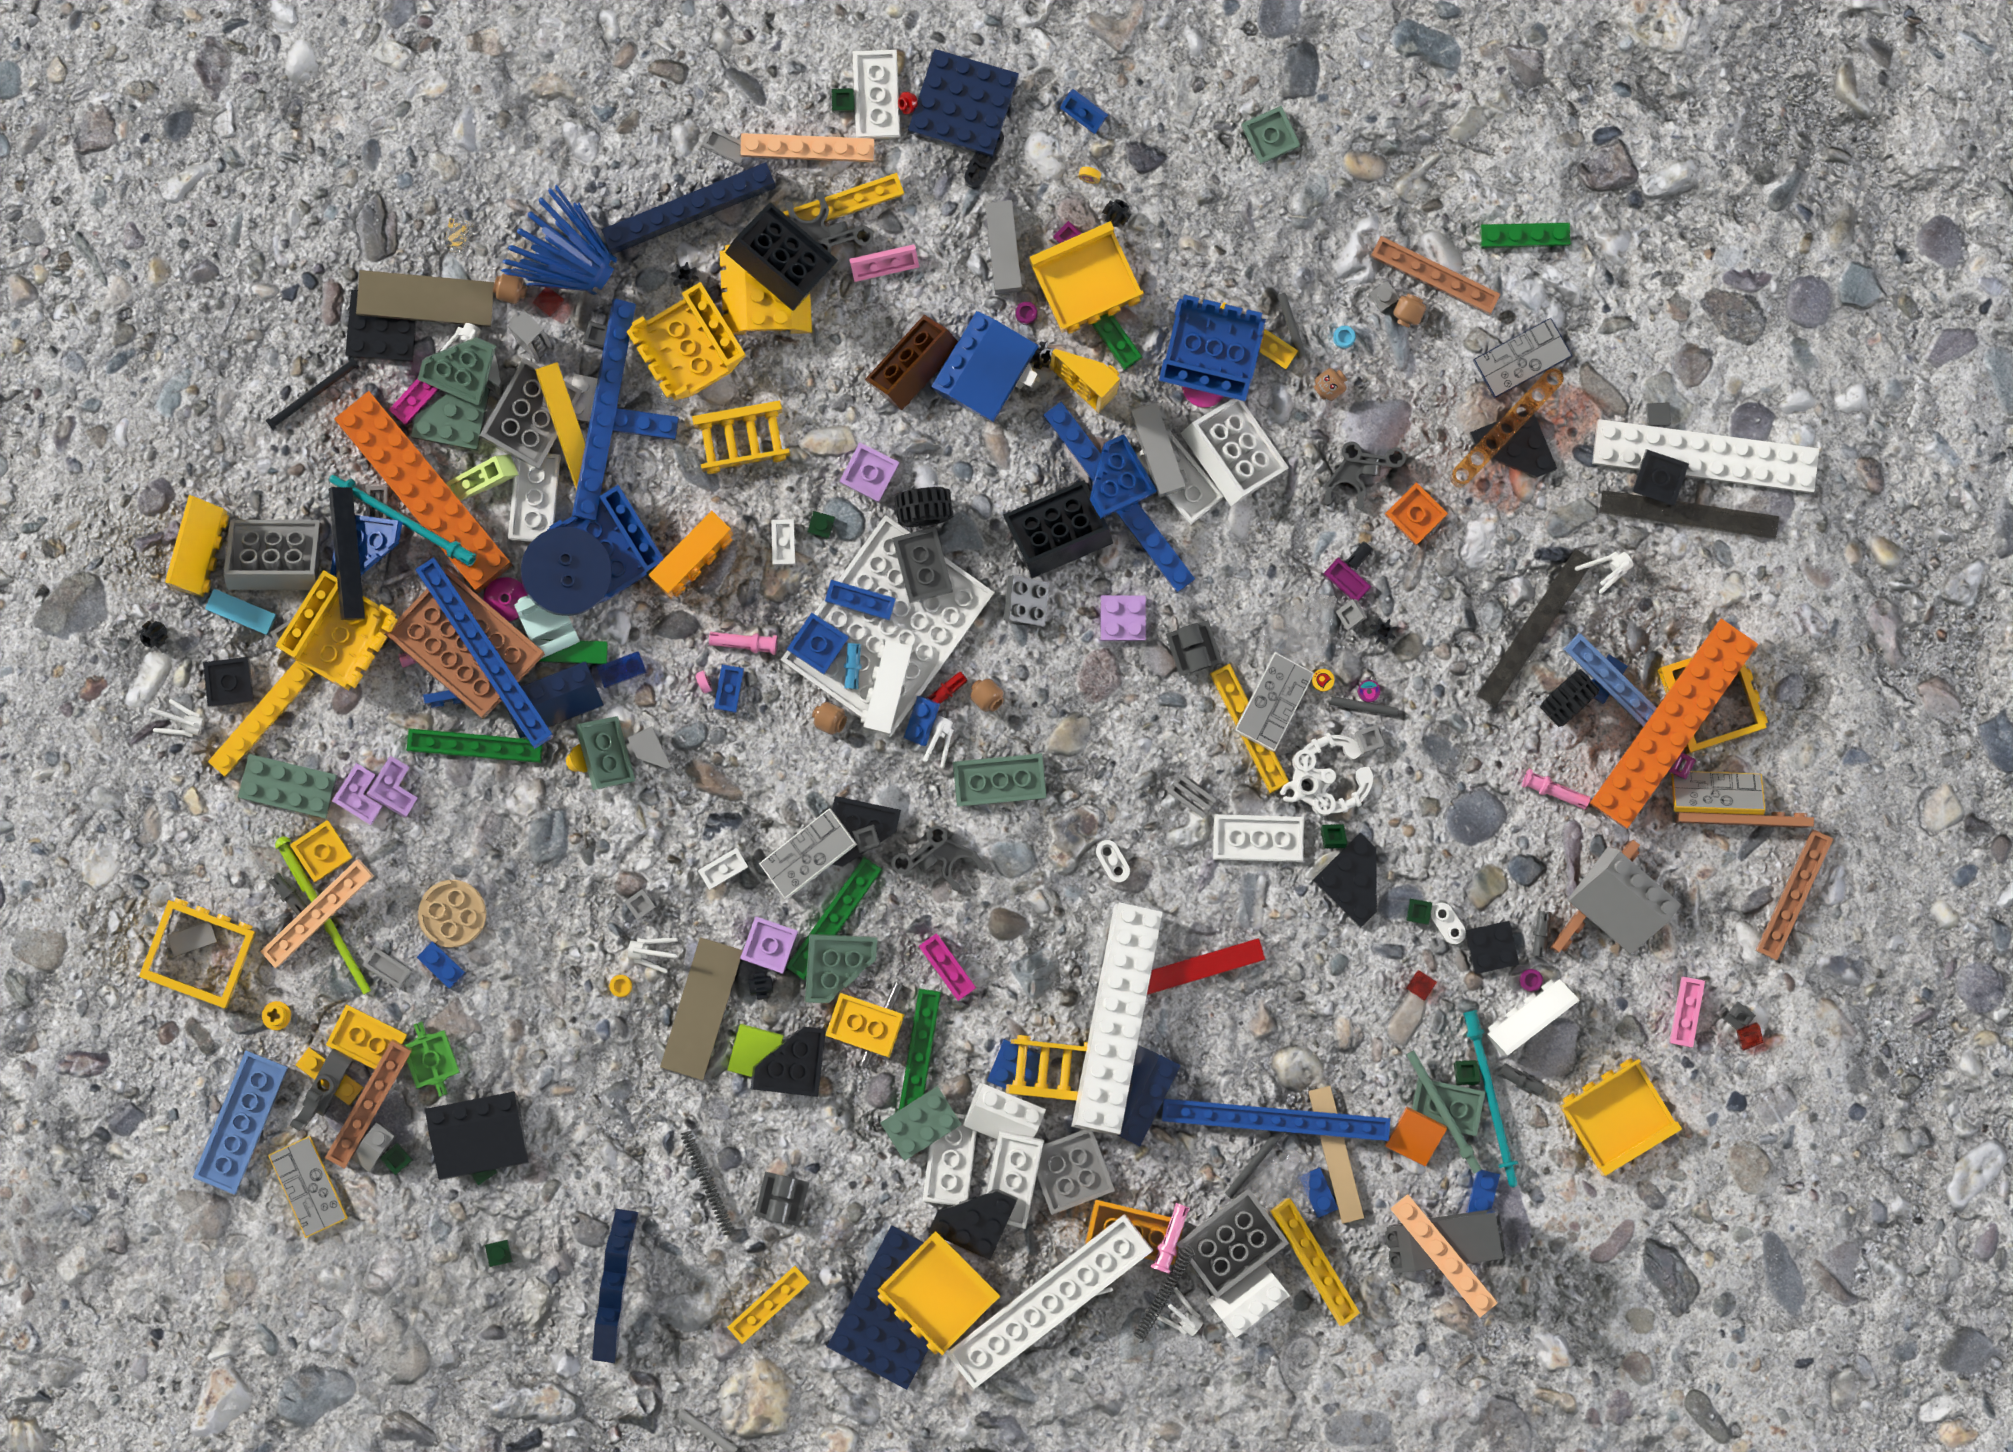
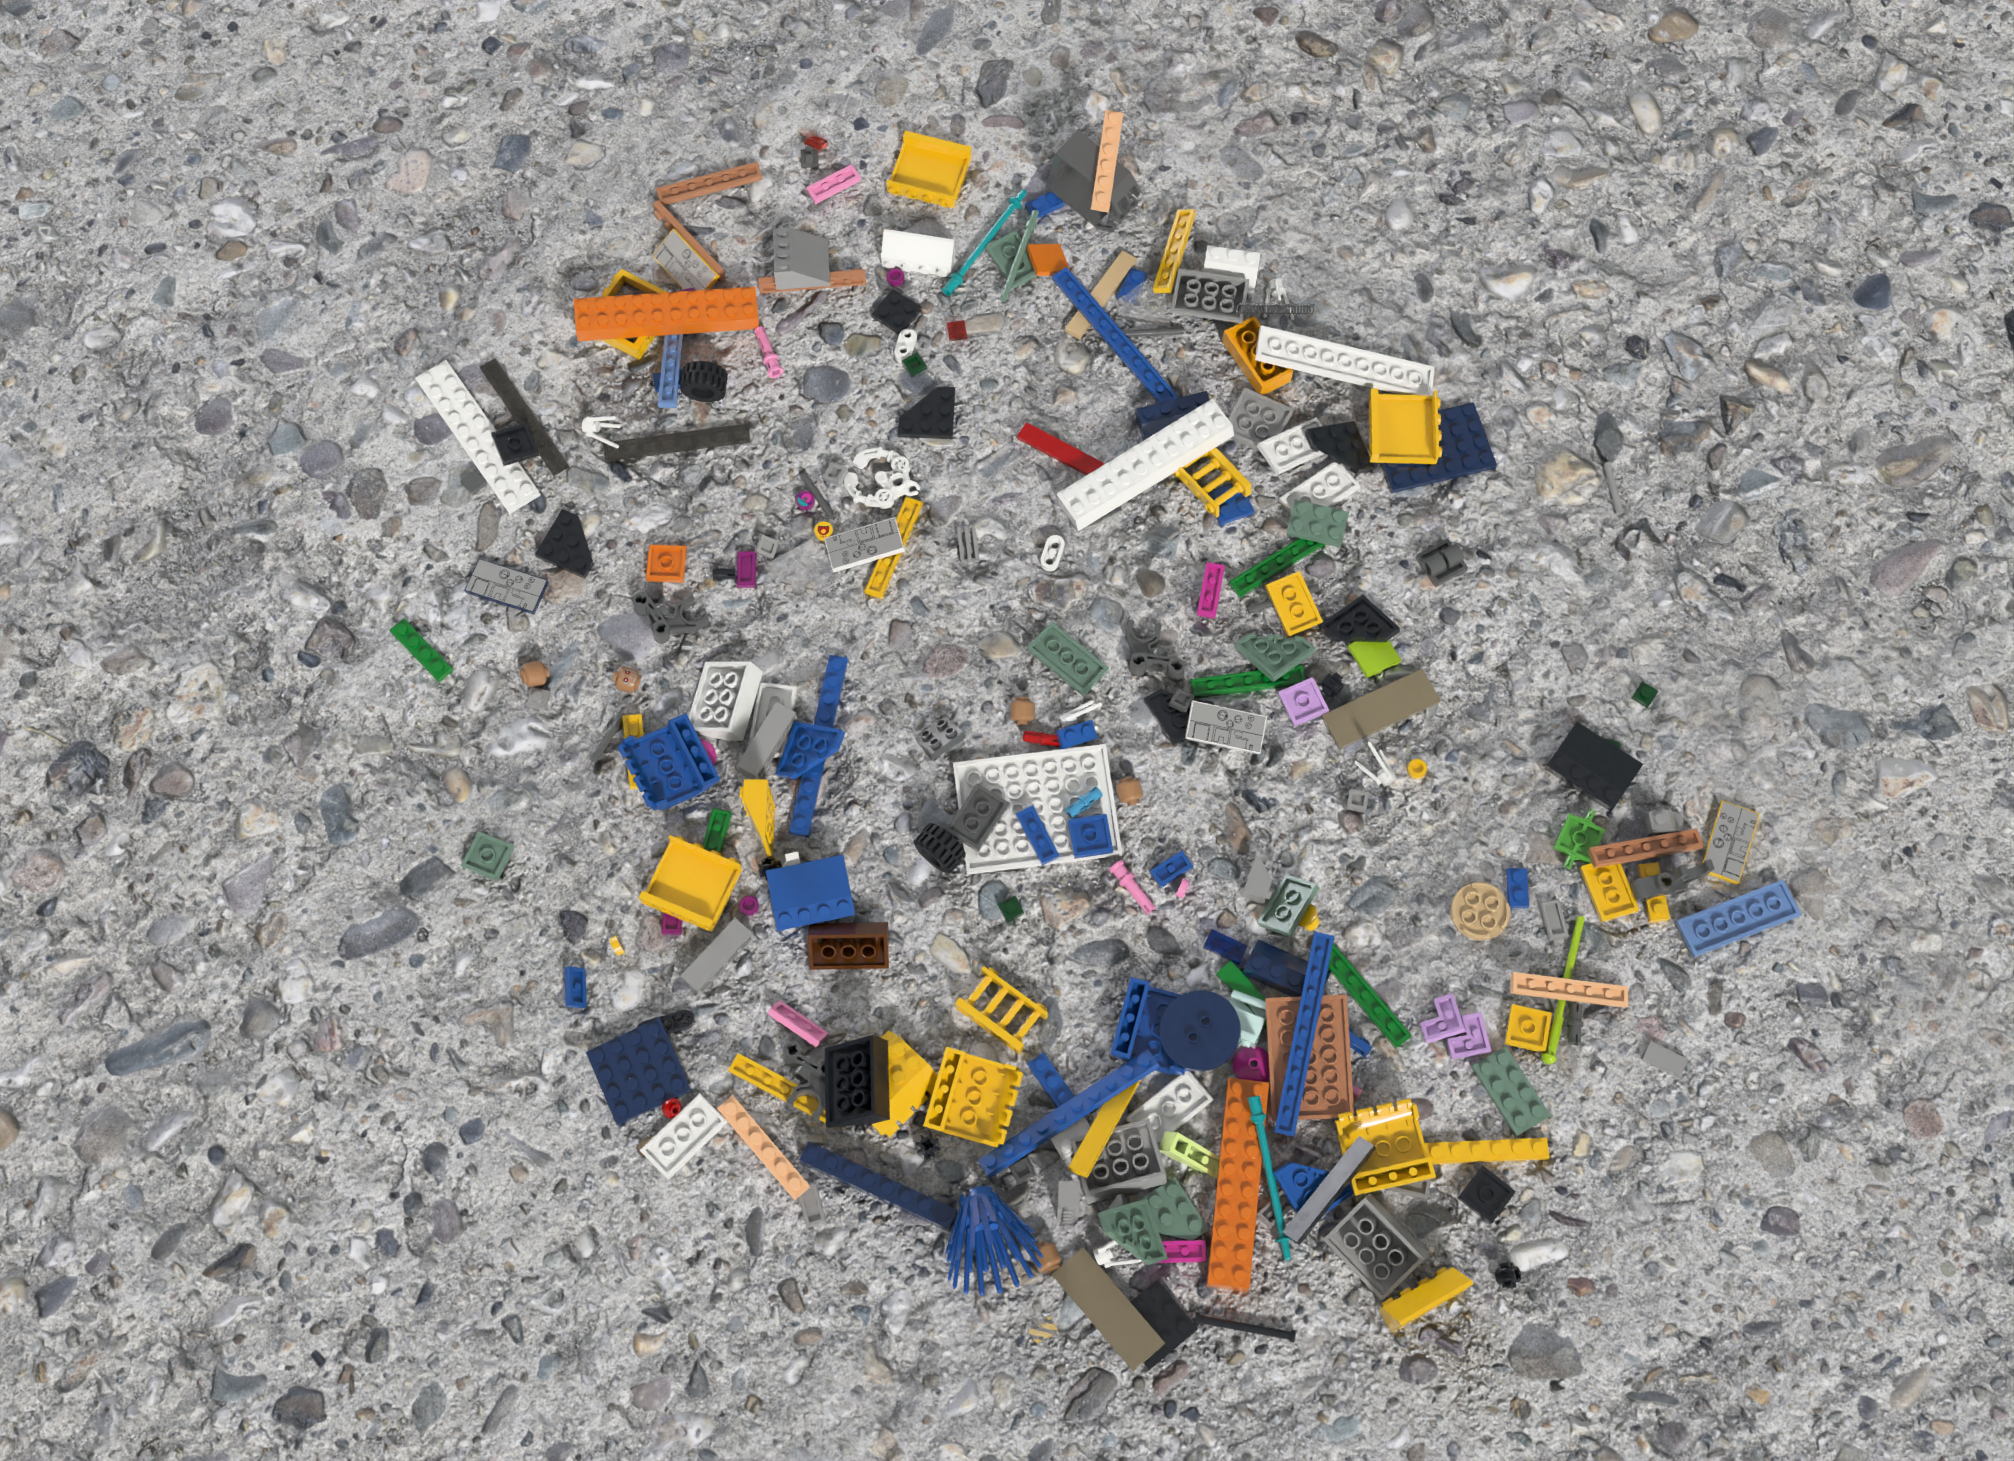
camera: 125 degrees left, 15 degrees down
yellow window [139,898,256,1008] -> none
white plant [149,699,204,738] -> none
medium azure tile [205,589,277,636] -> none
yellow piece [262,1001,291,1030] -> none
dark green plate [380,1143,413,1175] -> none
clear red tile [533,287,564,317] -> none
dark blue arch [592,1209,638,1363] -> none
light orange brick [649,510,733,599] -> none
dark grey piece [681,1131,736,1236] -> none
white plate [698,848,748,890] -> none
yellow plate [727,1265,810,1344] -> none
white plate [771,519,795,565] -> none
dark green plate [831,88,854,113] -> none
lavender plate [839,442,899,503] -> none
white brick [861,640,913,735] -> none
white slope [963,1083,1046,1140] -> none
black slope [1003,480,1113,579] -> none
lavender plate [1101,595,1146,641] -> none
black gear [1102,199,1132,227] -> none
bright pink pin [1151,1203,1190,1274] -> none
dark grey plate [1166,620,1222,677] -> none
white tile [1213,814,1304,862] -> none
dark green plate [1320,824,1347,849] -> none
medium azure tile [1333,326,1356,349] -> none
black gear [1369,618,1397,646] -> none
nougat plate [1370,236,1500,315] -> none
clear orange beam [1450,368,1564,488] -> none
dark green plate [1454,1060,1481,1085] -> none
dark grey pin [1498,1063,1545,1097] -> none
dark grey pin [1532,911,1552,957] -> none

